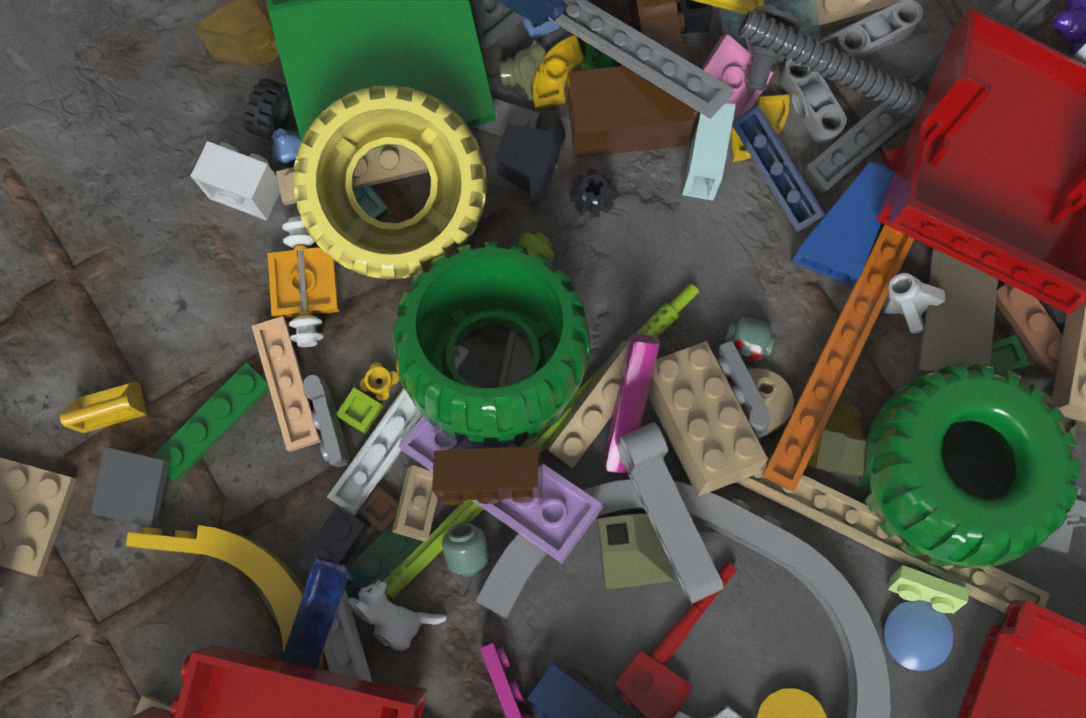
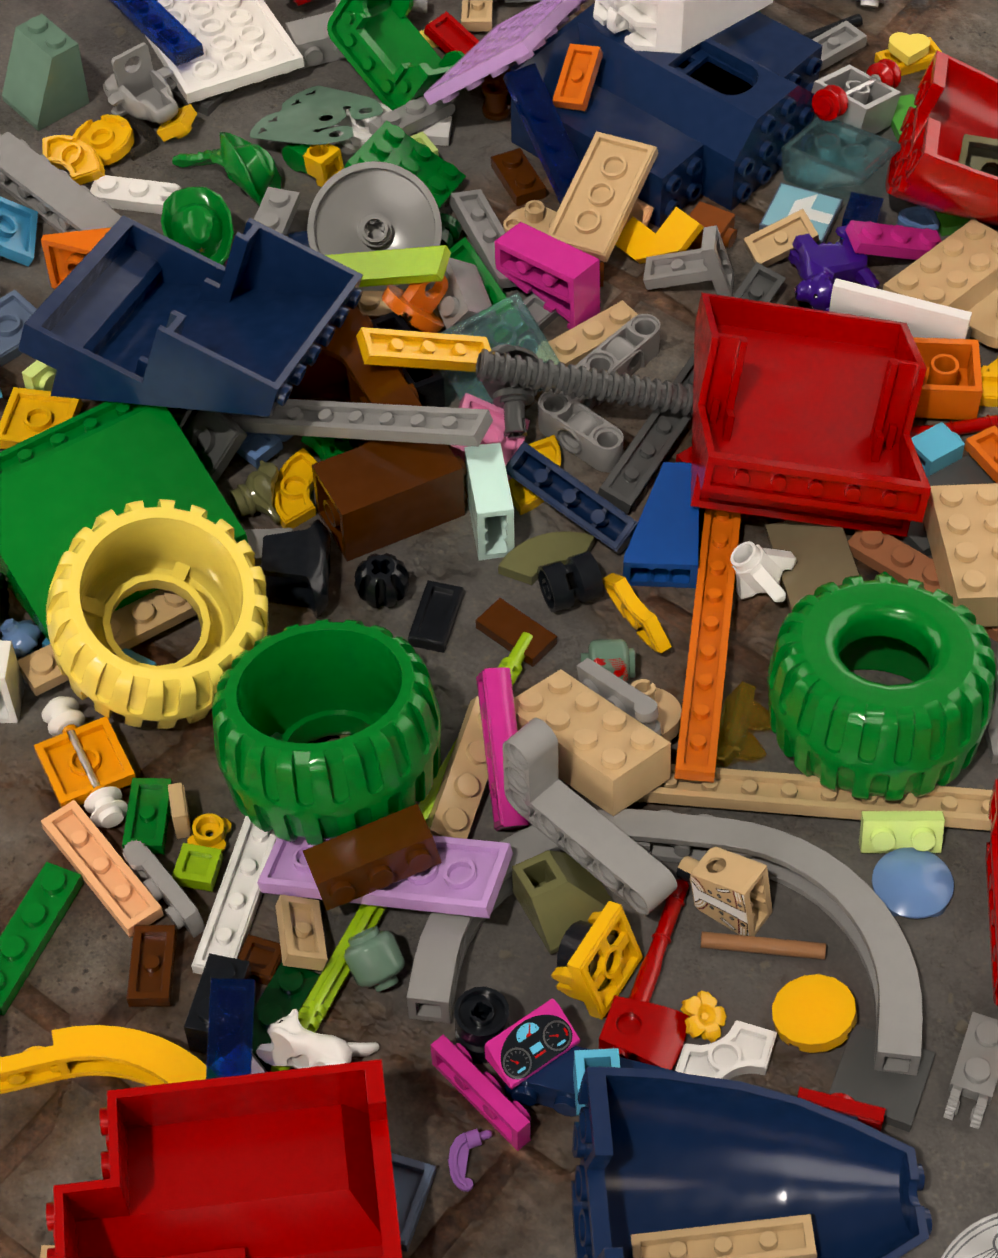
camera: 20 degrees left, 25 degrees down
olive piece [816,430,868,476] -> none
none -> green plate [122,778,173,854]
none -> reddish brown plate [127,925,177,1007]
none -> tan tile [168,783,192,839]
none -> black tile [408,580,464,653]
none -> black wheel [454,987,510,1064]
none -> reddish brown tile [475,598,557,667]
none -> slope [485,998,580,1090]
none -> olive tile [498,531,595,585]
none -> black wheel [537,551,604,612]
none -> yellow piece [551,901,643,1020]
none -> yellow tile [602,573,672,653]
none -> tan torso [676,846,773,936]
none -> yellow plant [680,990,727,1043]
none -> medium nougat bar [700,931,826,960]

